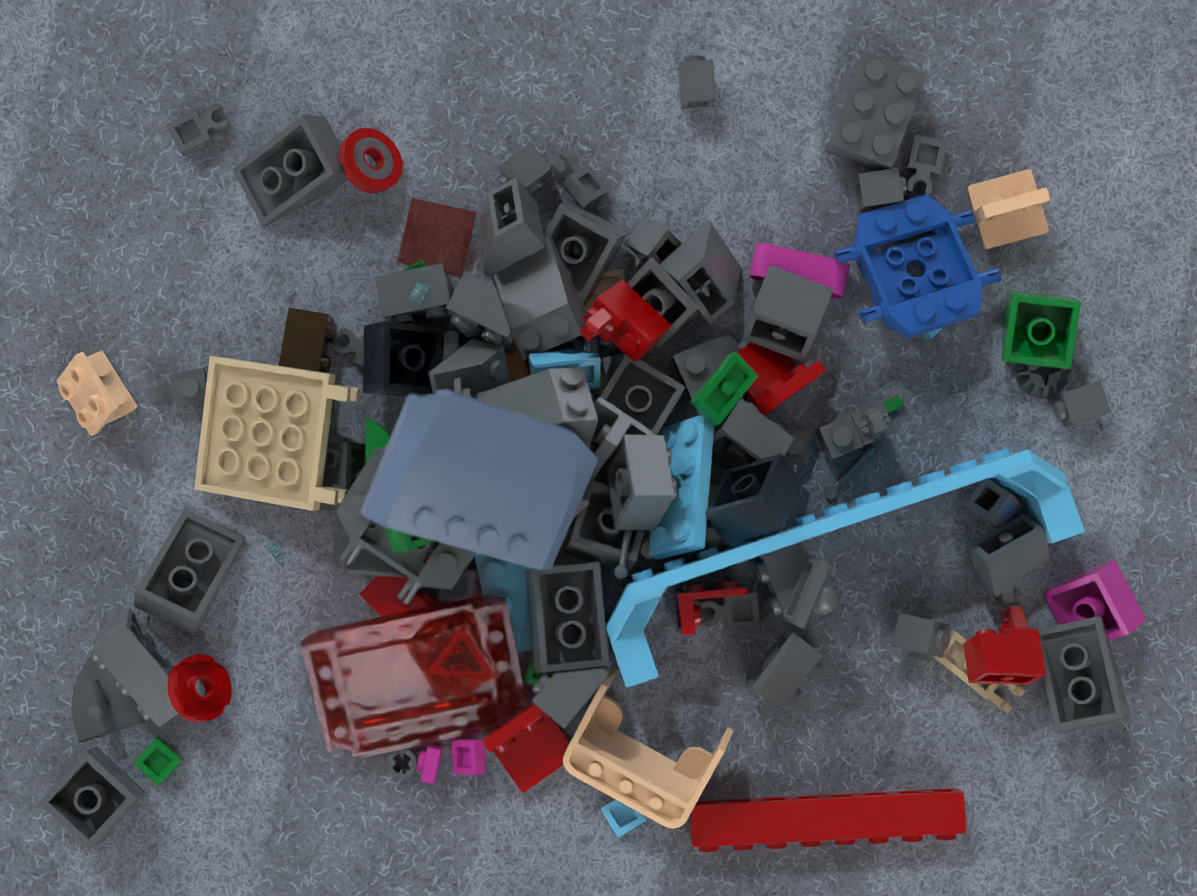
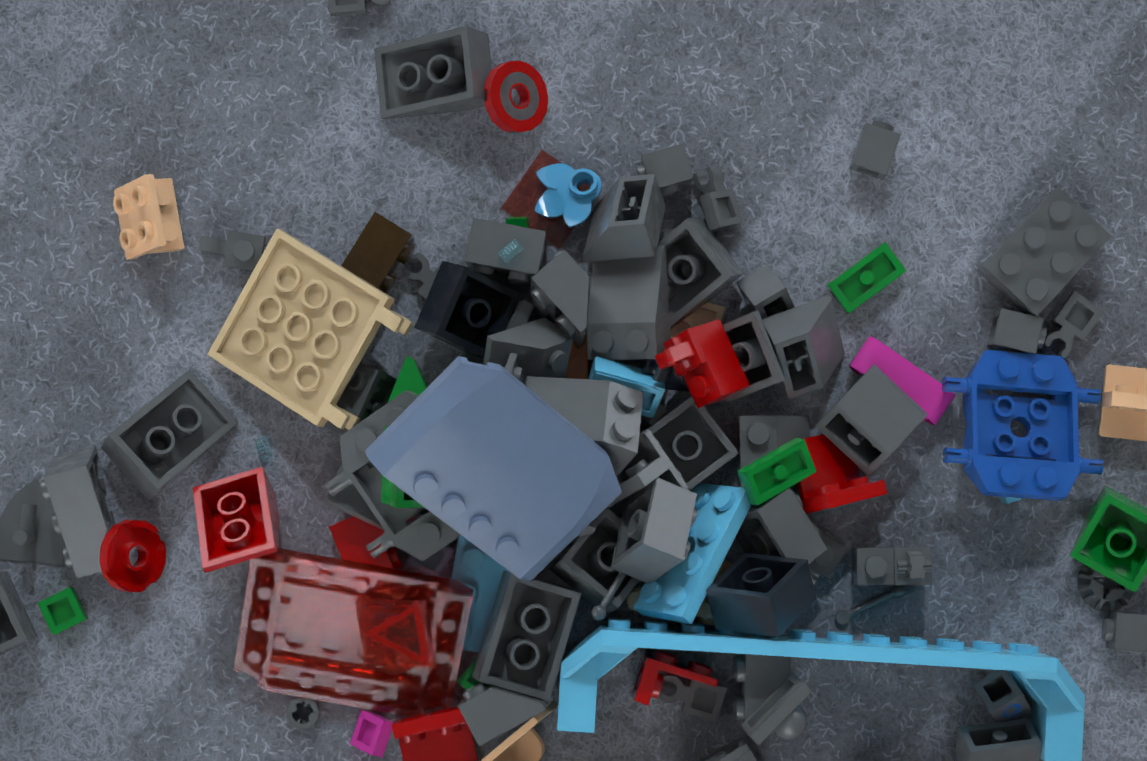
camera: 30 degrees right, 0 degrees up
dark pink plate [416,744,443,784] -> none
green piece [884,395,904,413] -> none
none -> red slope [193,466,280,573]
none -> dark azure plate [535,163,602,228]
none -> green plate [826,242,907,315]

